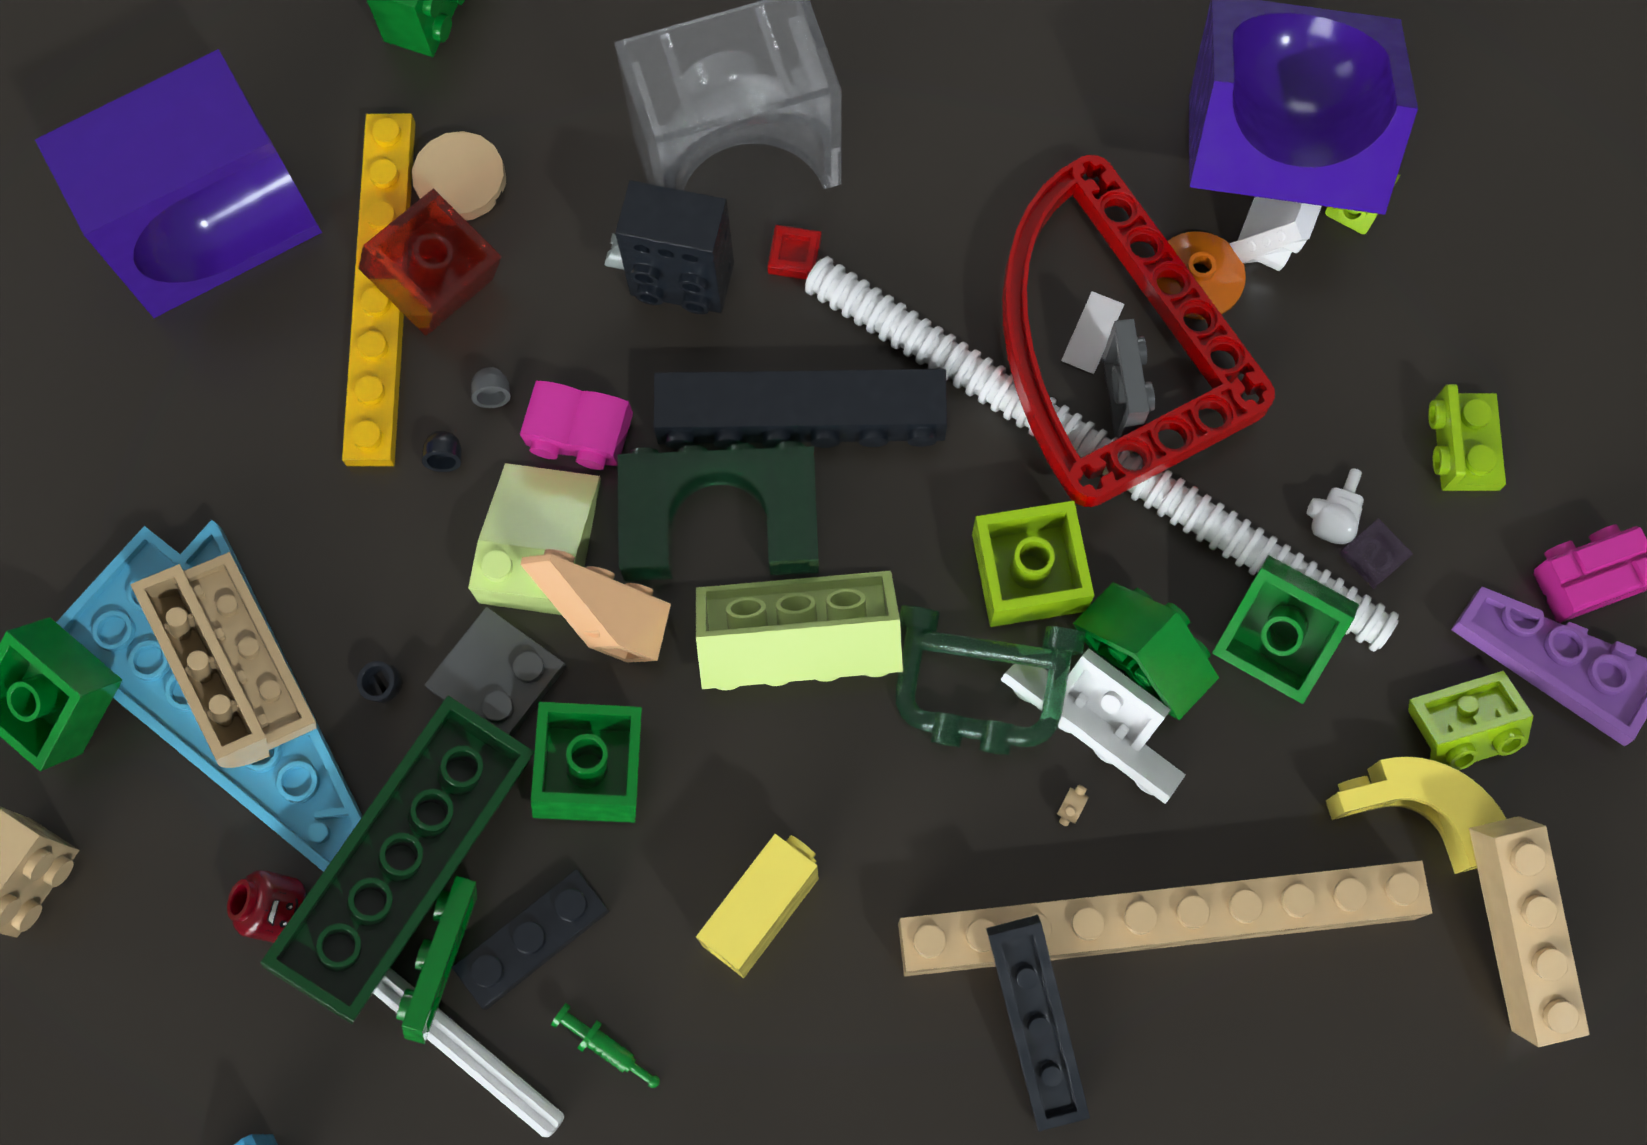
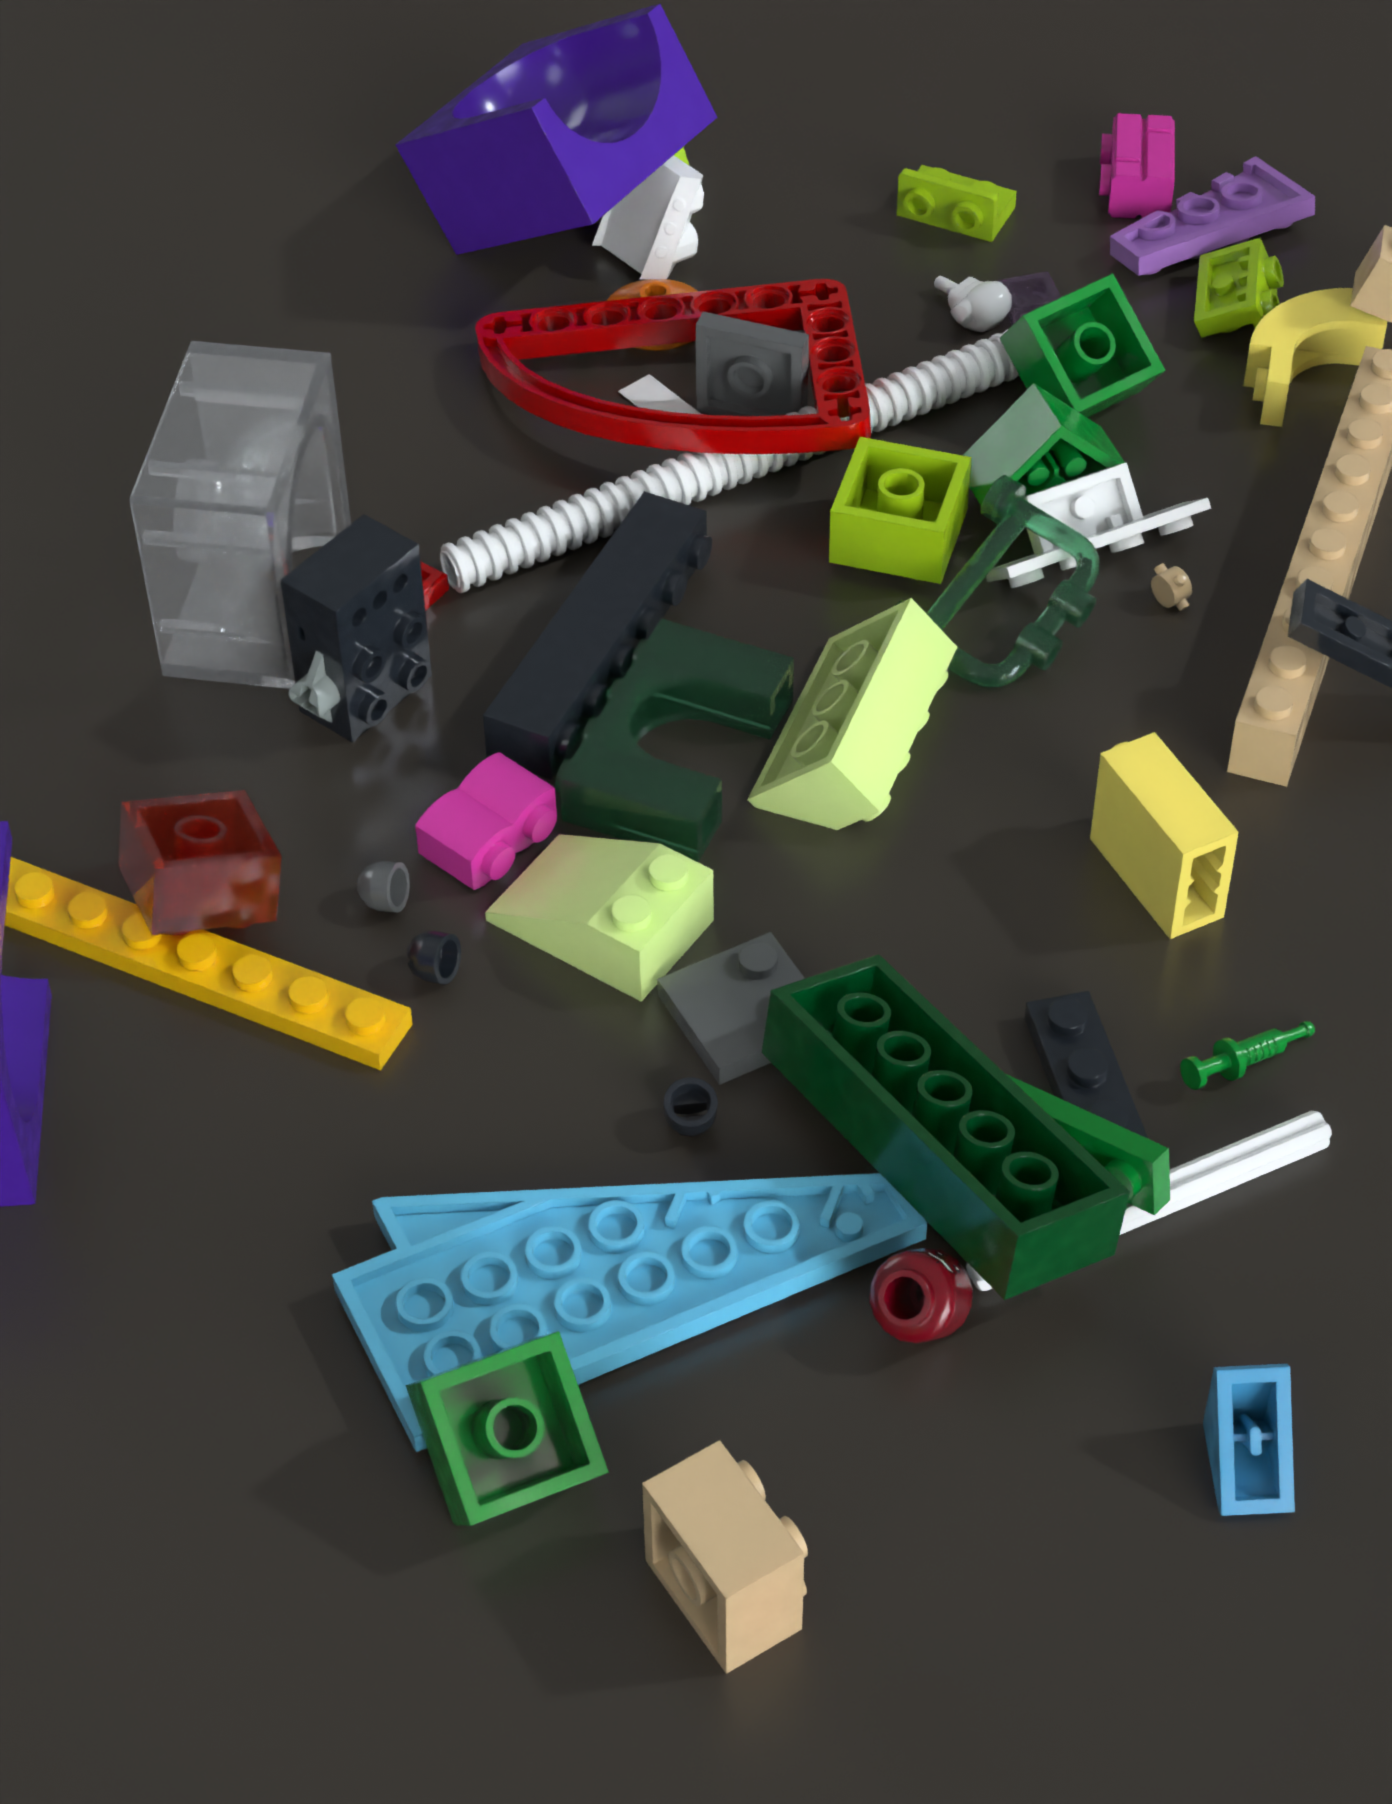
camera: 65 degrees left, 25 degrees down
tan brick [130,552,317,768] -> none
tan tile [412,131,506,222] -> none
light nougat slope [520,549,671,663] -> none
green brick [531,702,642,823] -> none

